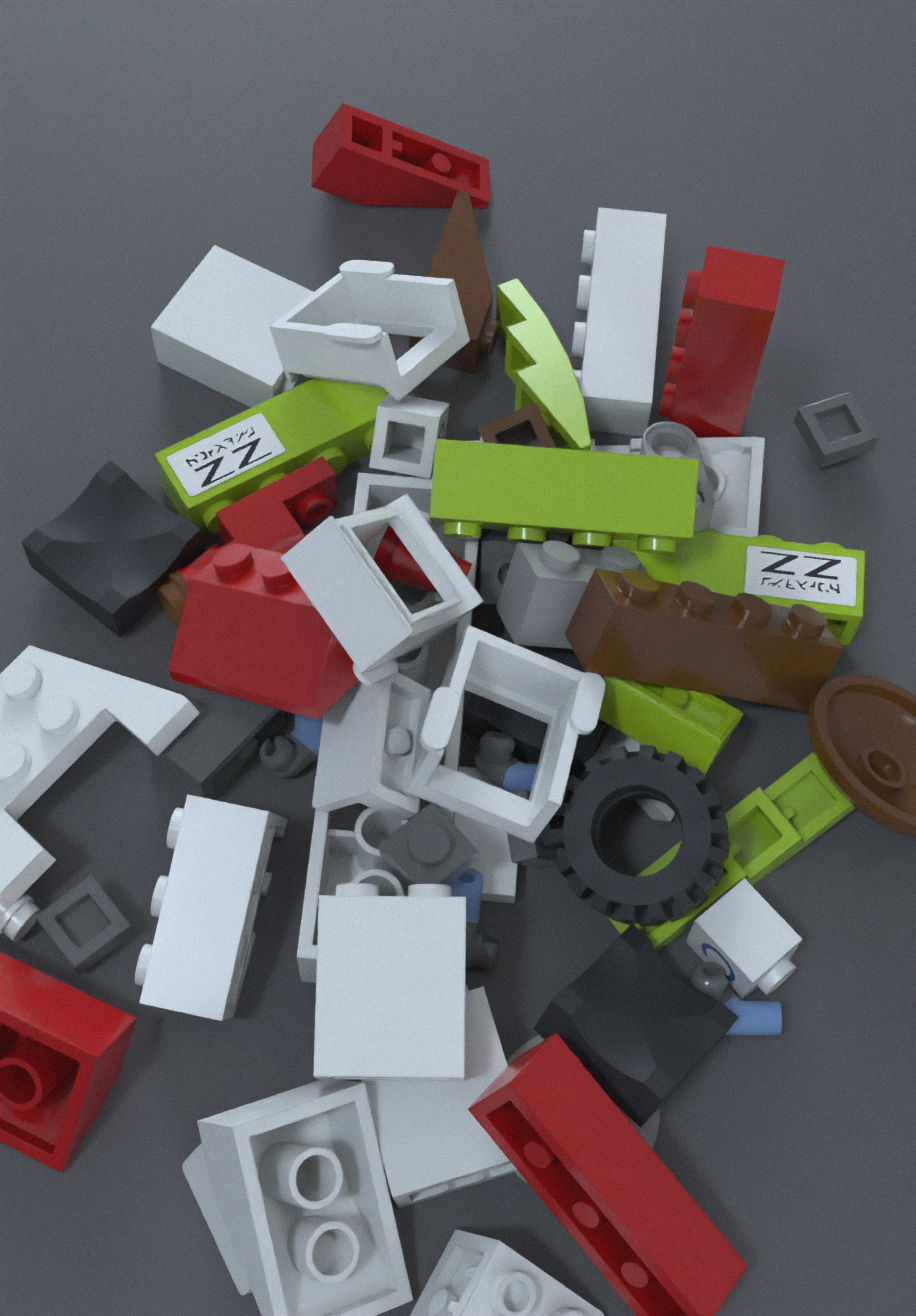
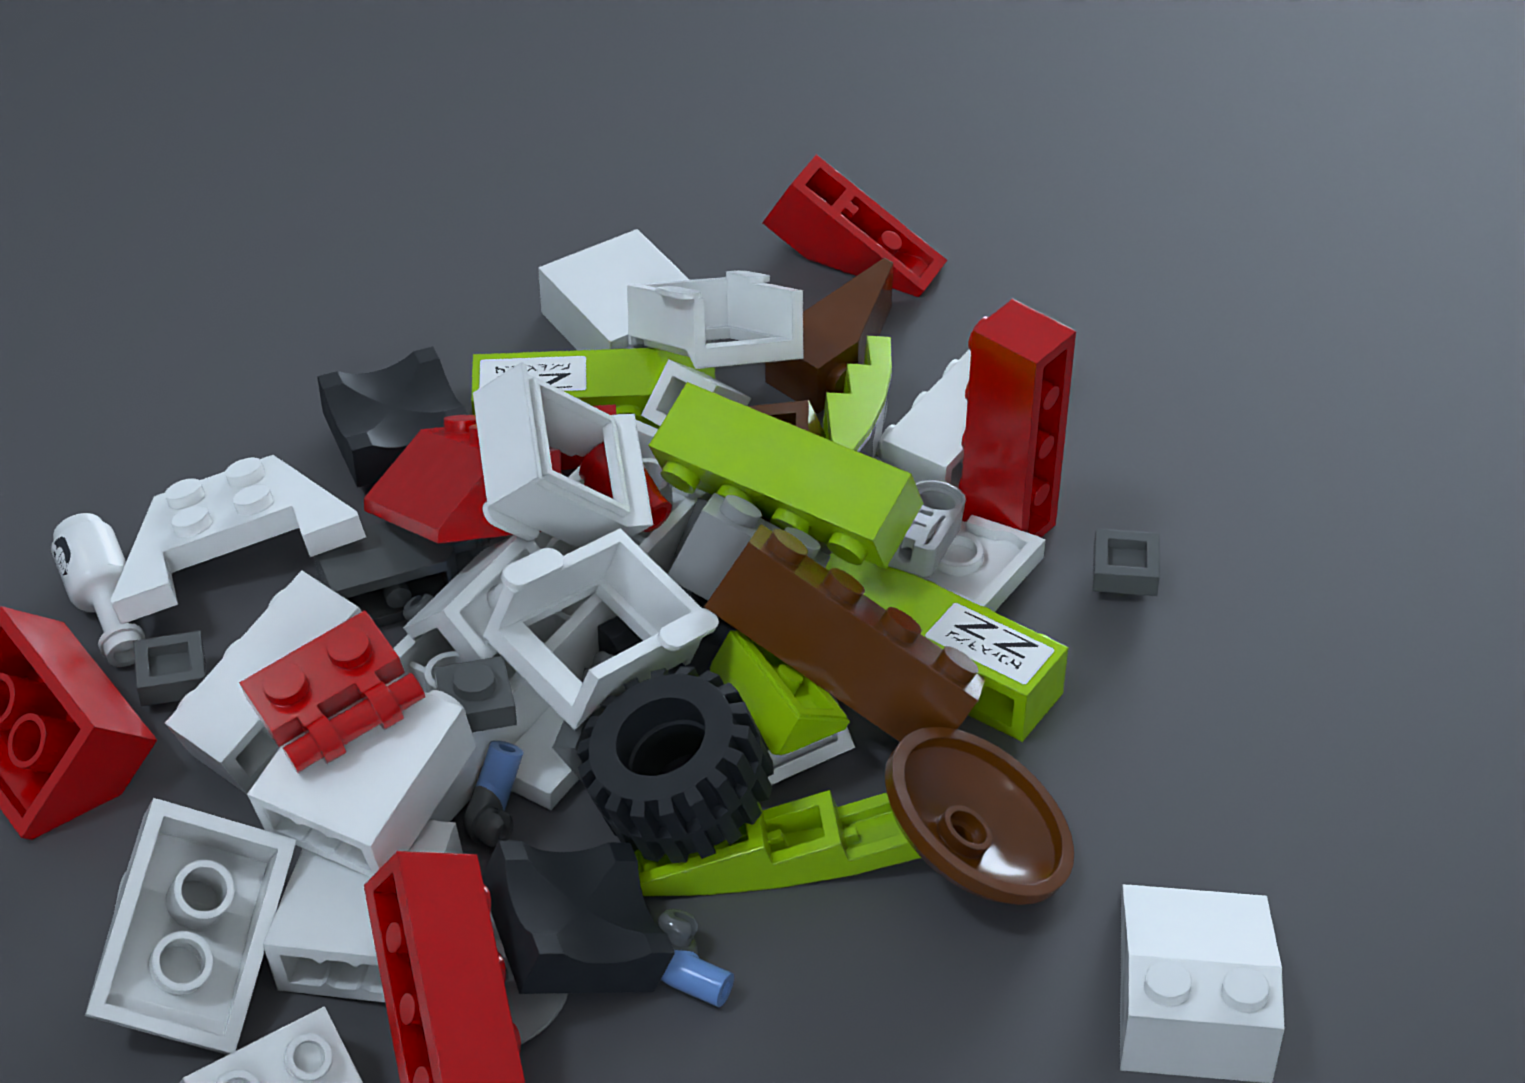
camera: 30 degrees right, 20 degrees down
white brick [686,878,802,1000] -> none
none -> red plate [239,610,426,773]

